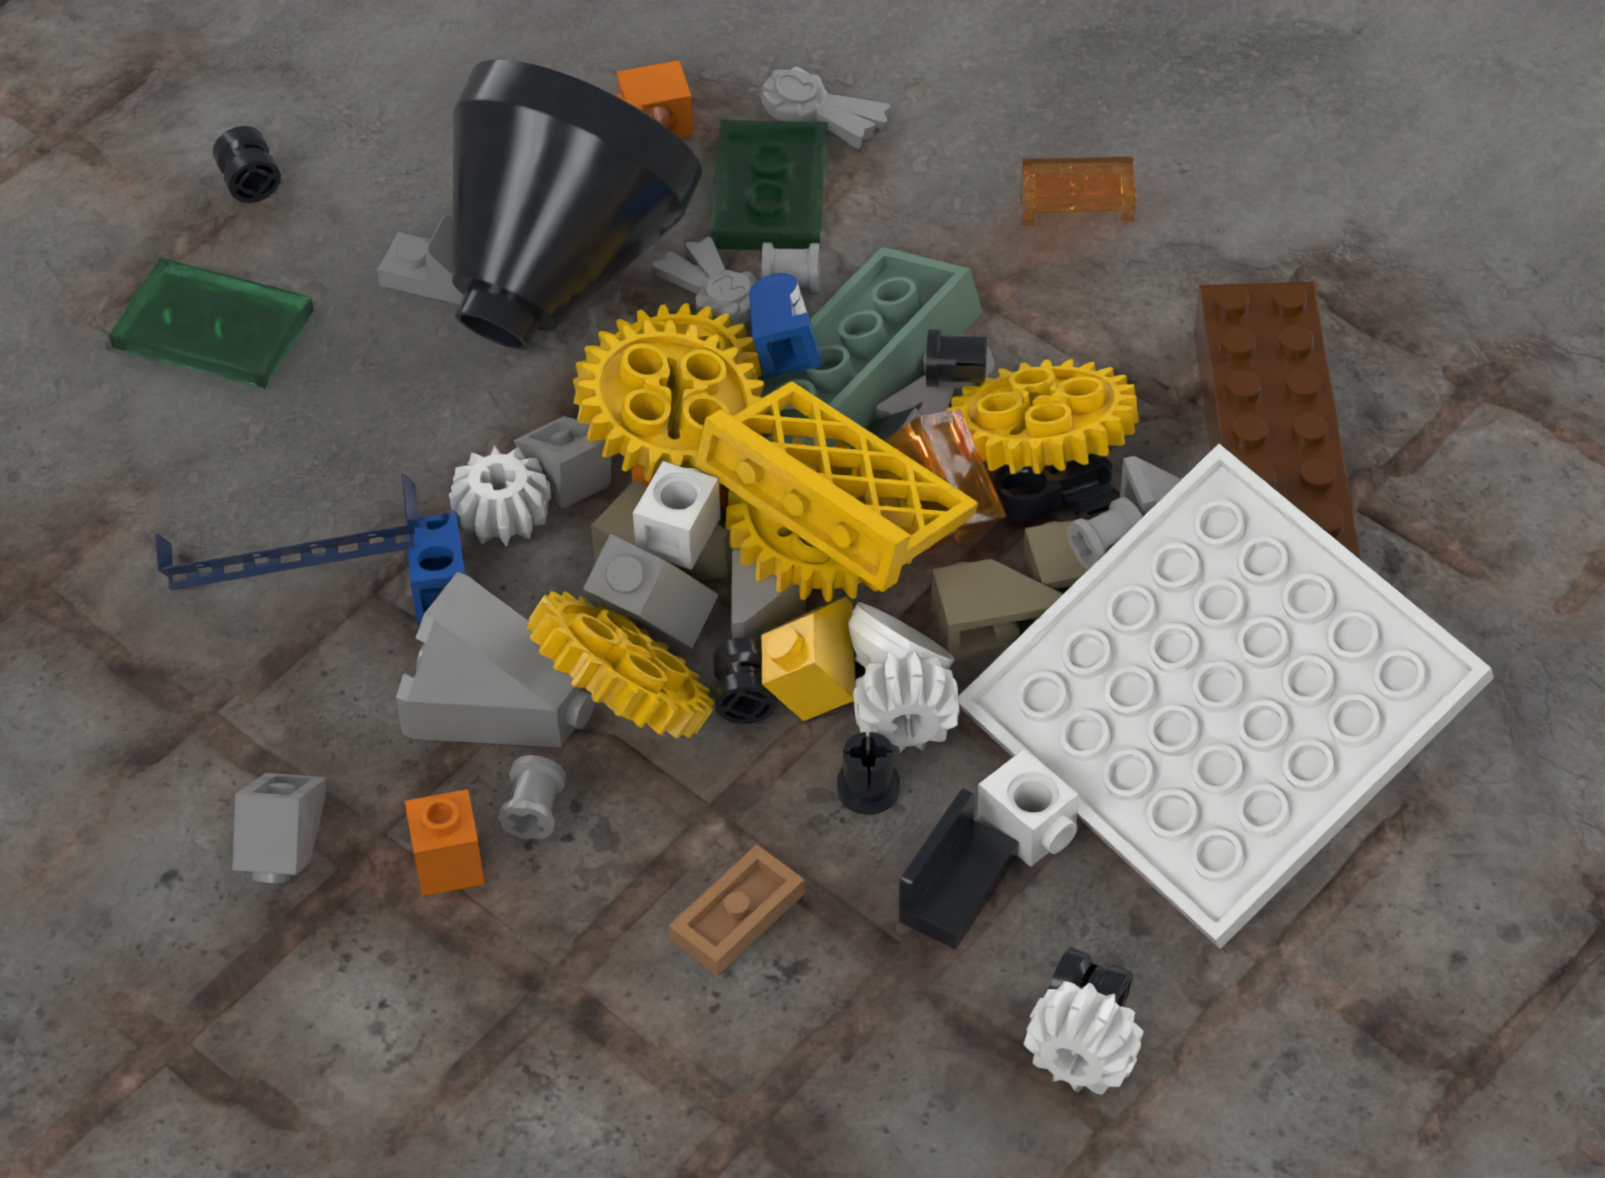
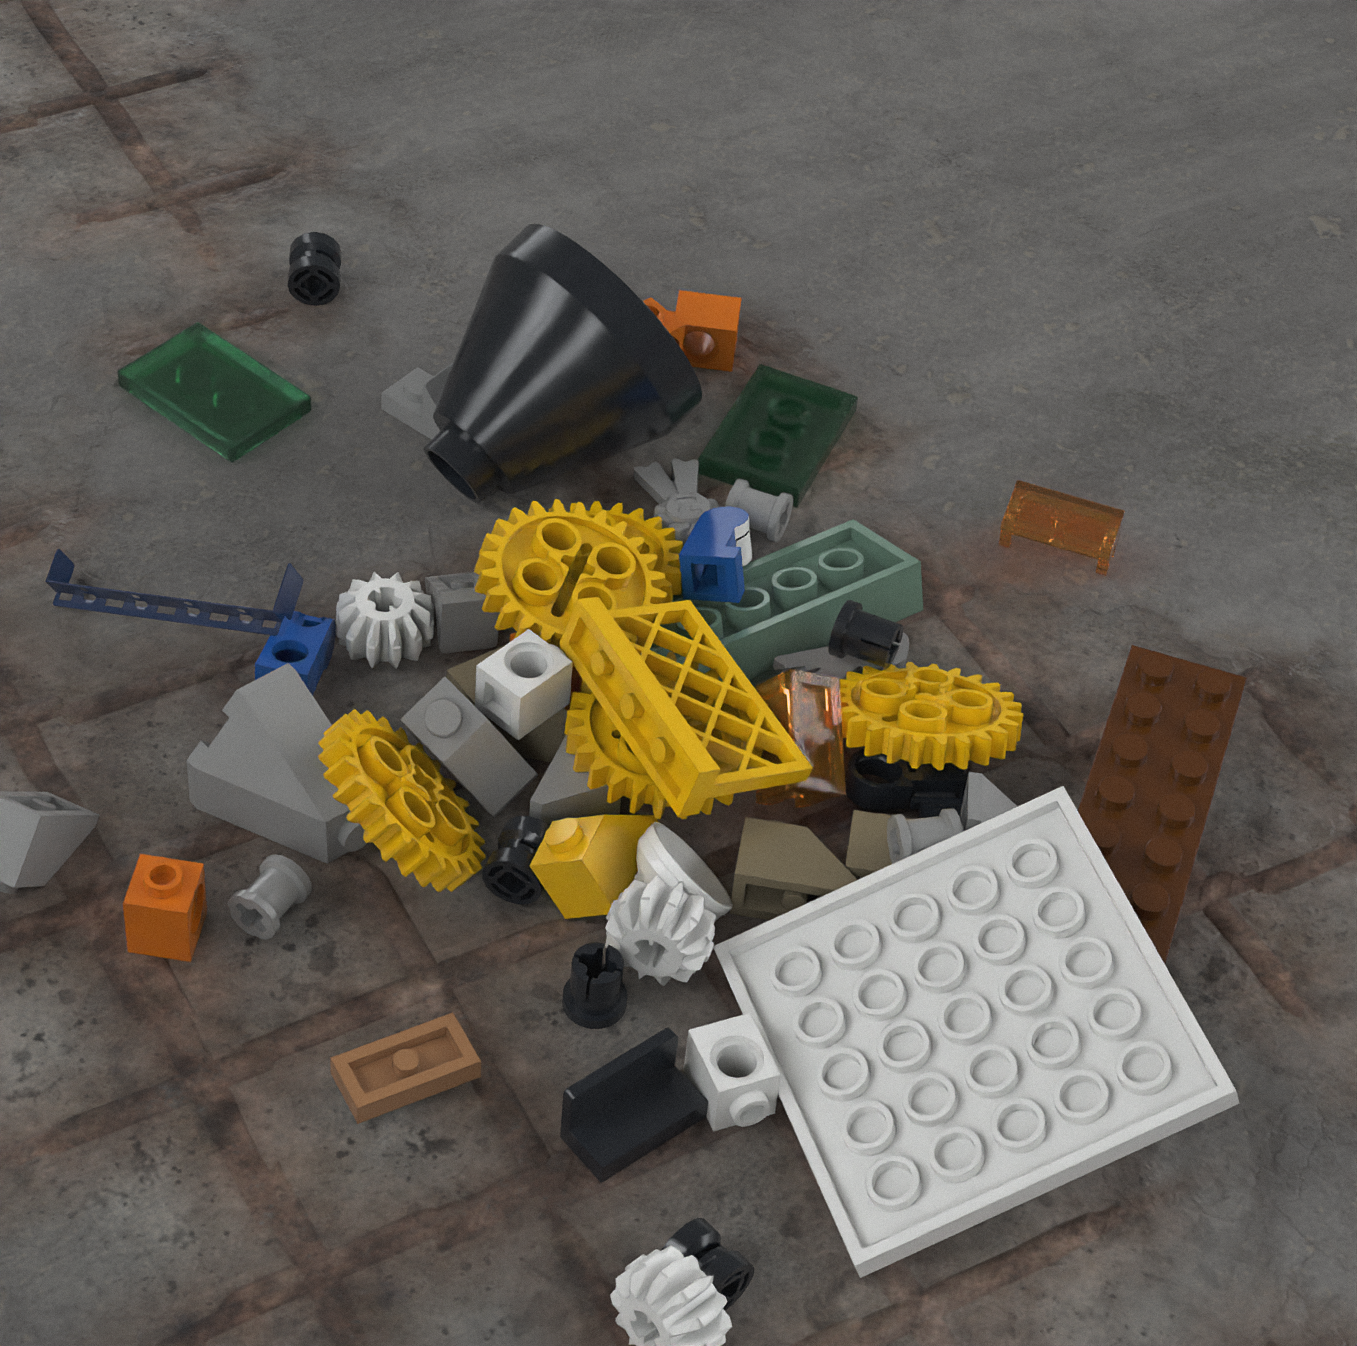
camera: 15 degrees right, 5 degrees down
light grey piece [760,66,891,149] -> none

